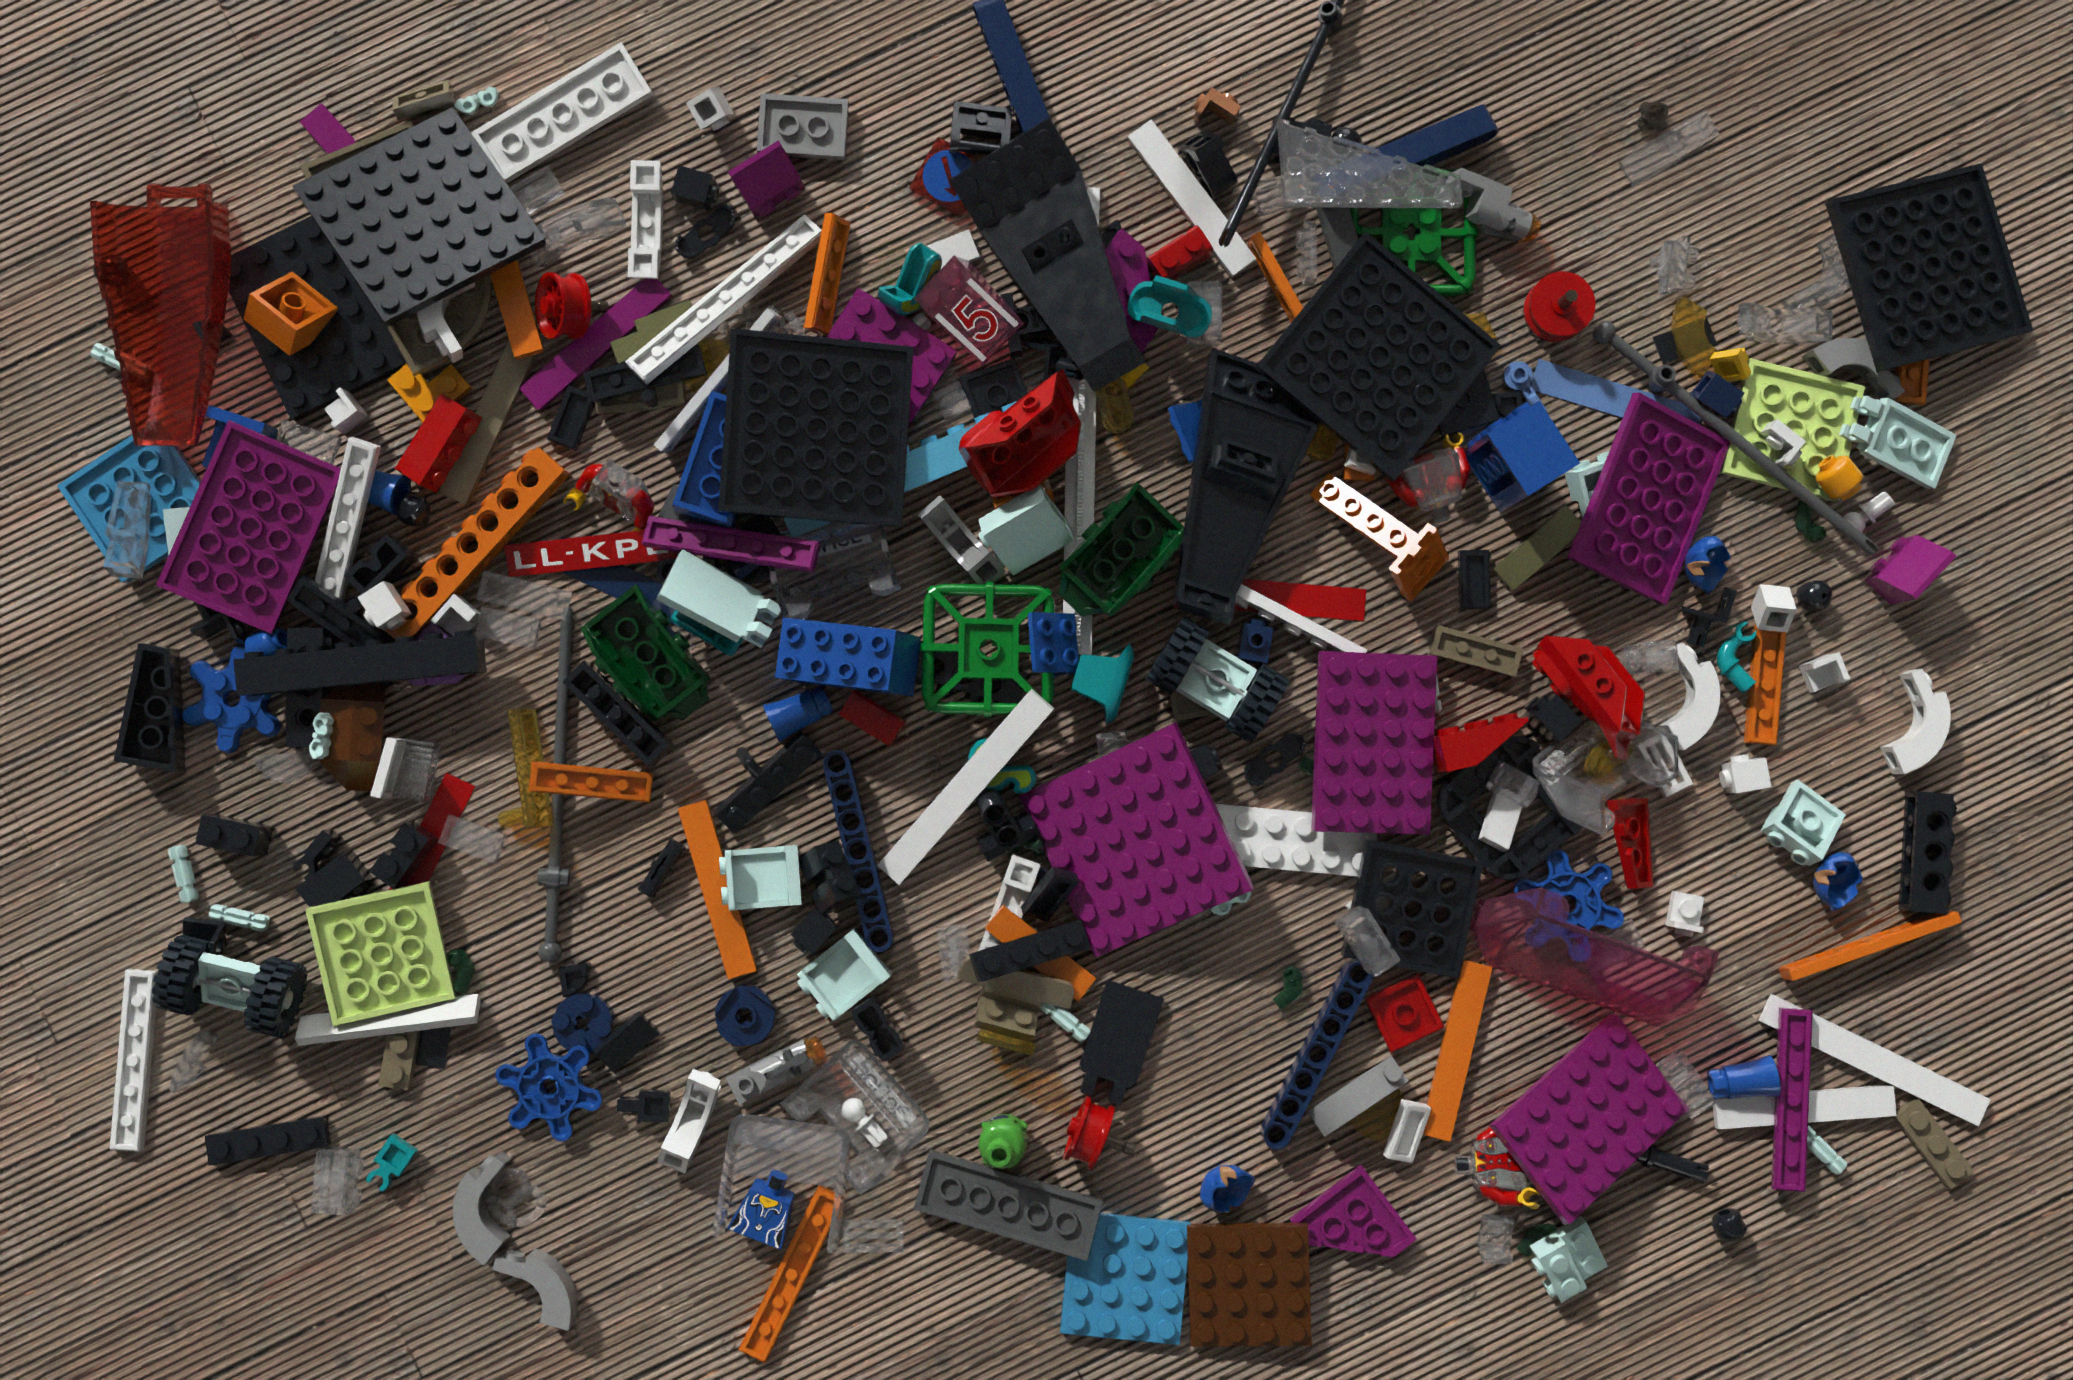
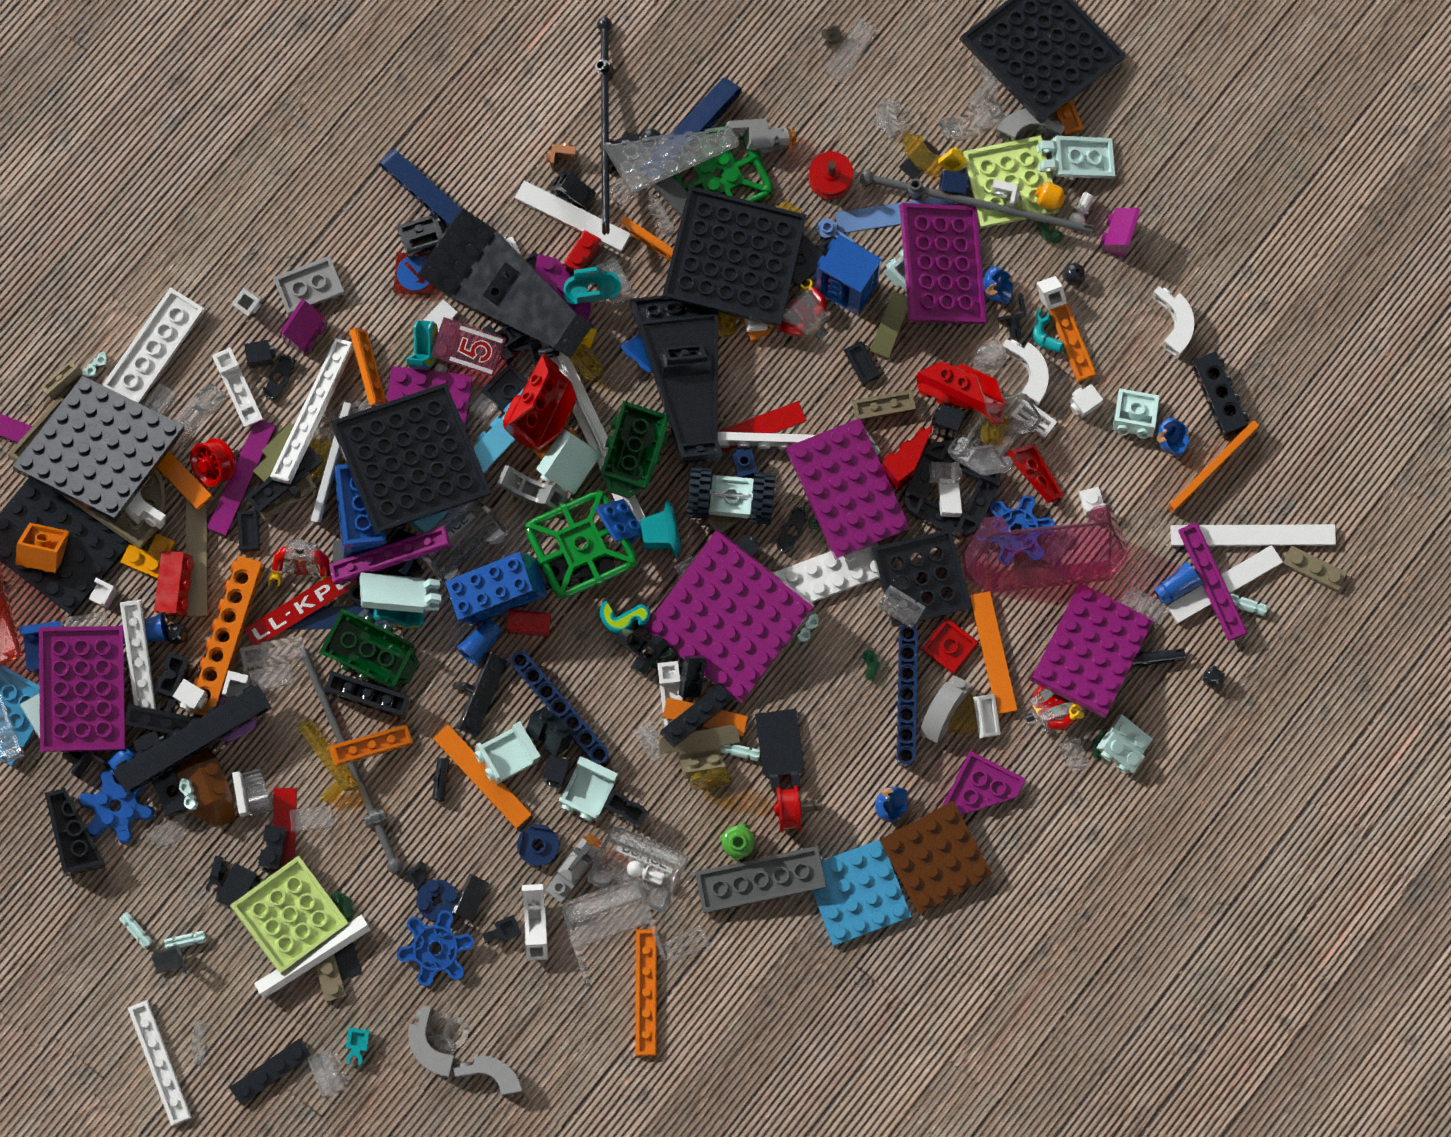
camera: 25 degrees left, 10 degrees down
black plate [152,935,307,1038] -> none
black brick [195,814,274,857] -> none
blue torso [727,1170,795,1250] -> none
white tile [877,689,1054,885] -> none
bracket [1310,473,1449,602] -> none
white panel [1798,652,1850,693] -> none

